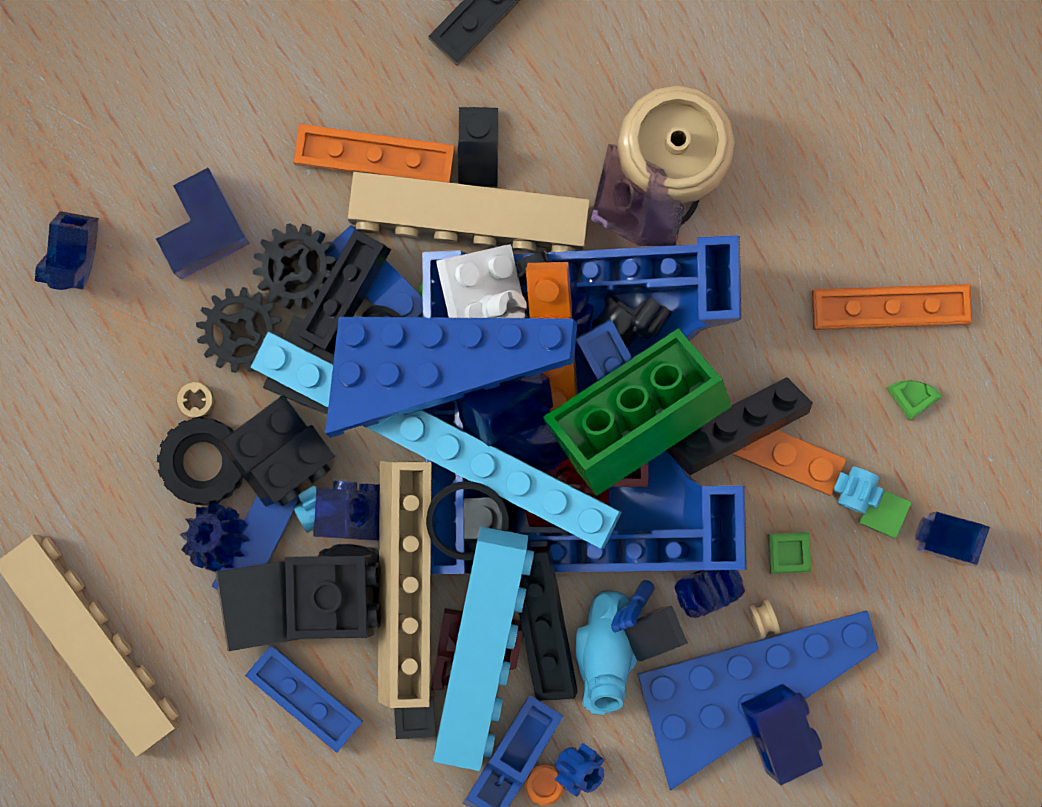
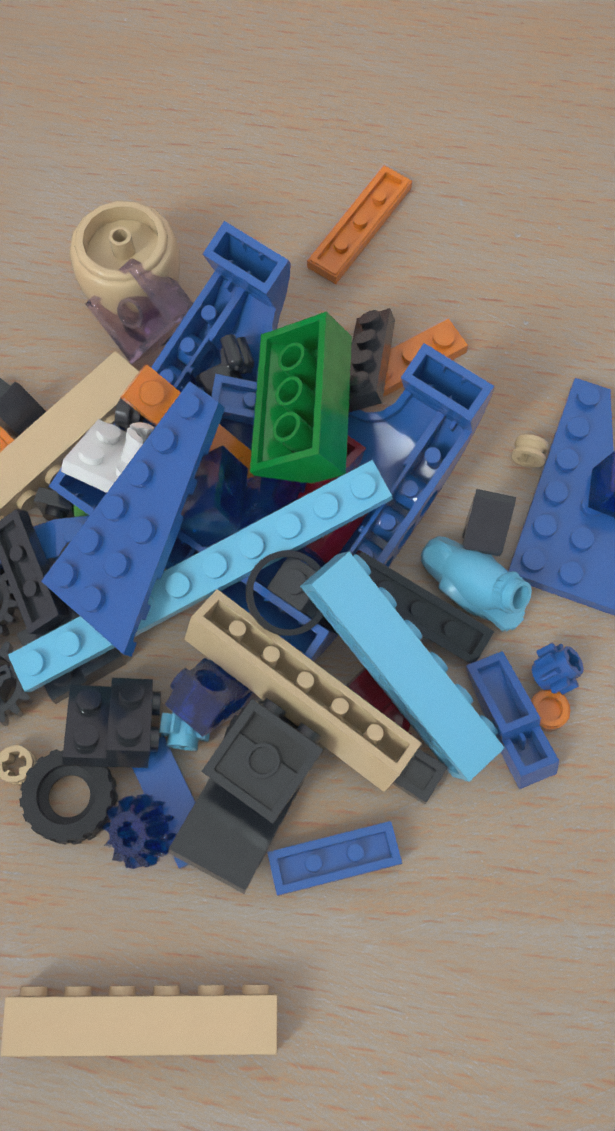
camera: 50 degrees left, 15 degrees down
blue piece [611,580,655,633] -> none
clear blue gear [674,570,745,618] -> none
bright green tile [768,532,811,574] -> none
medium azure gear [833,466,884,514] -> none
bright green tile [858,490,912,539] -> none
bright green tile [886,381,943,420] -> none
clear blue slope [915,512,990,566] -> none
none -> black plate [34,487,74,521]

